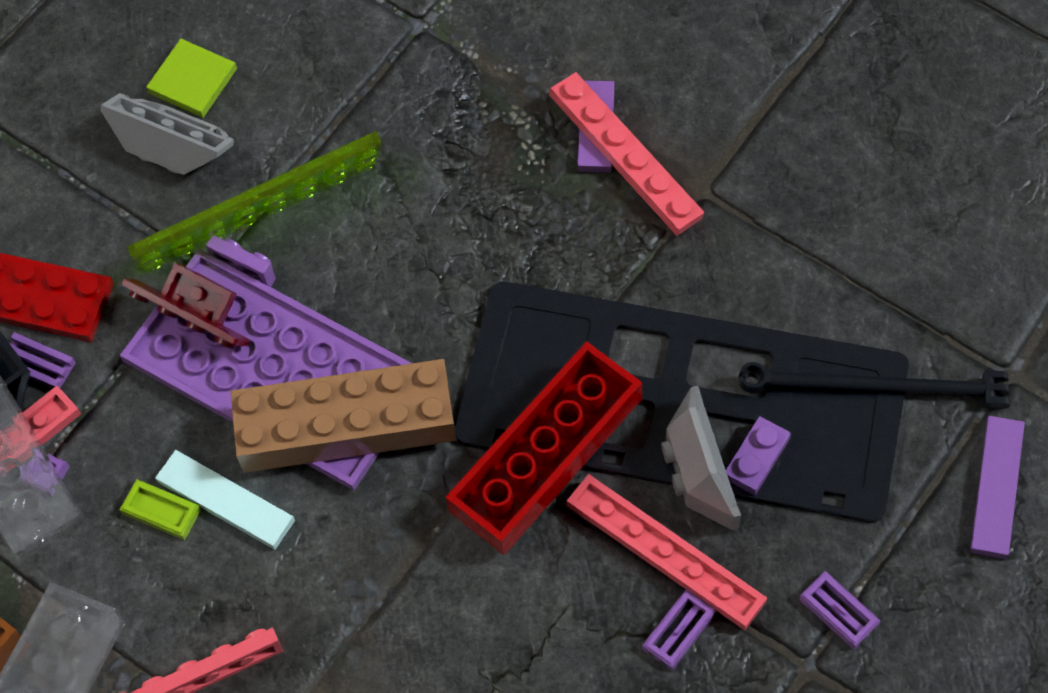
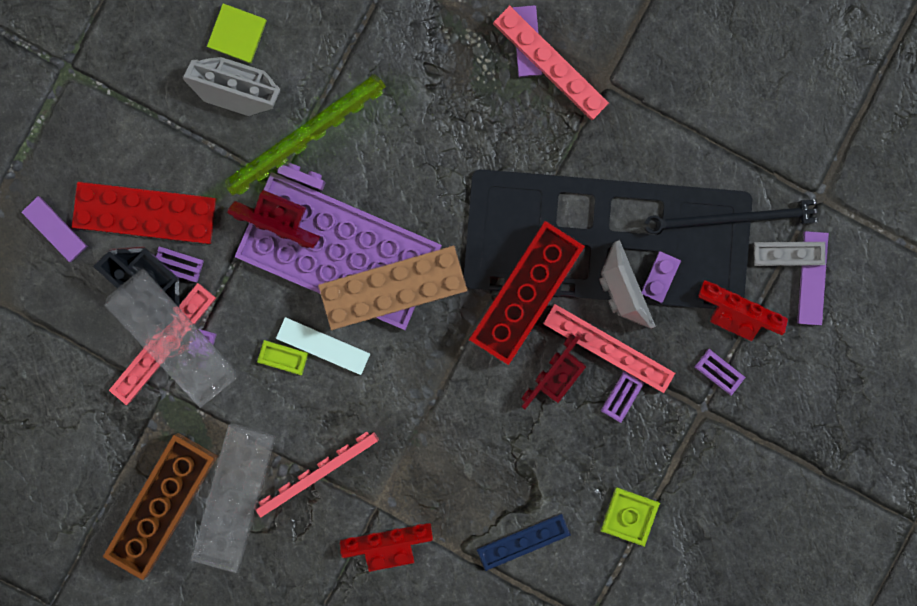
camera: 10 degrees left, 25 degrees up
none -> dark red bracket [521,331,586,410]
none -> red bracket [699,280,788,341]
none -> light grey tile [754,242,826,266]

